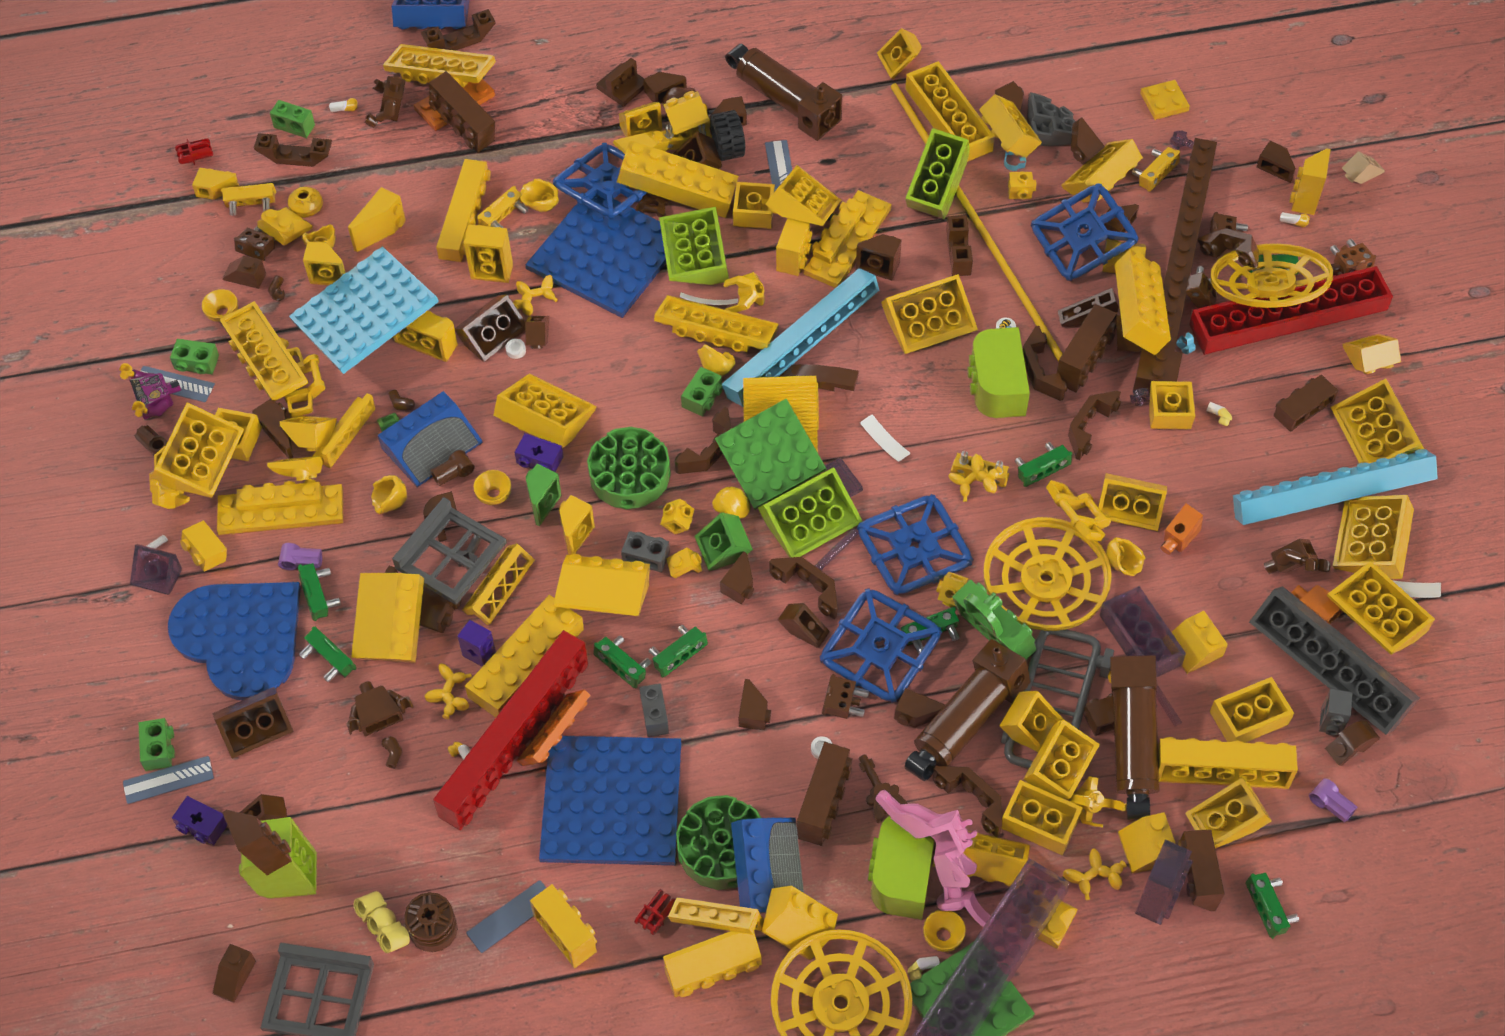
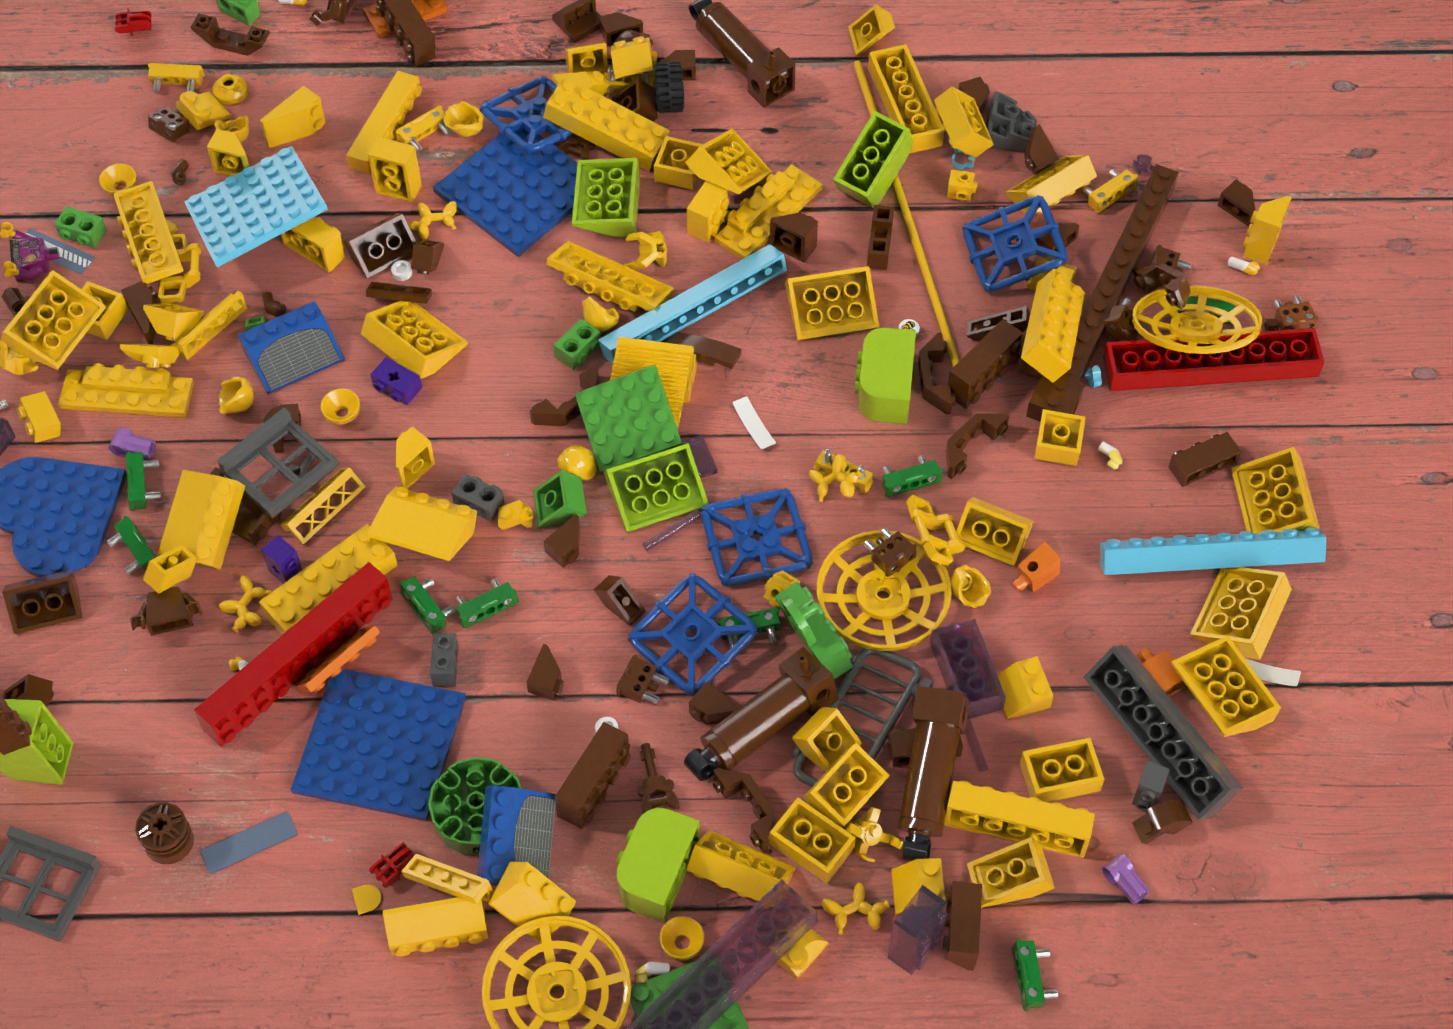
camera: 10 degrees right, 0 degrees up
yellow slope [192,168,239,200] -> none
reddish brown slope [223,256,266,289] -> none
light yellow piece [354,891,410,953] -> none
reddish brown arm [382,736,402,769] -> none
reddish brown piece [430,450,475,486] -> none
bright green slope [526,464,562,526] -> none
yellow brick [530,884,597,969] -> none
bright green brick [587,427,671,509] -> none
yellow brick [660,499,694,534] -> none
white sticker [680,292,738,305] -> none
sand blue sticker [765,140,792,191] -> none
reddish brown slope [769,557,838,619] -> none
bright pink piece [876,790,994,929] -> none
bar [1130,388,1150,406] -> none
yellow plate [1140,80,1190,120] -> none
reddish brown torso [1264,539,1330,574] -> none
tan slope [1342,151,1385,184] -> none
yellow slope [1342,334,1401,374] -> none
none -> yellow brick [143,545,197,594]
none -> yellow piece [352,885,381,915]
none -> reddish brown tile [366,282,432,304]
none -> reddish brown piece [864,527,916,577]

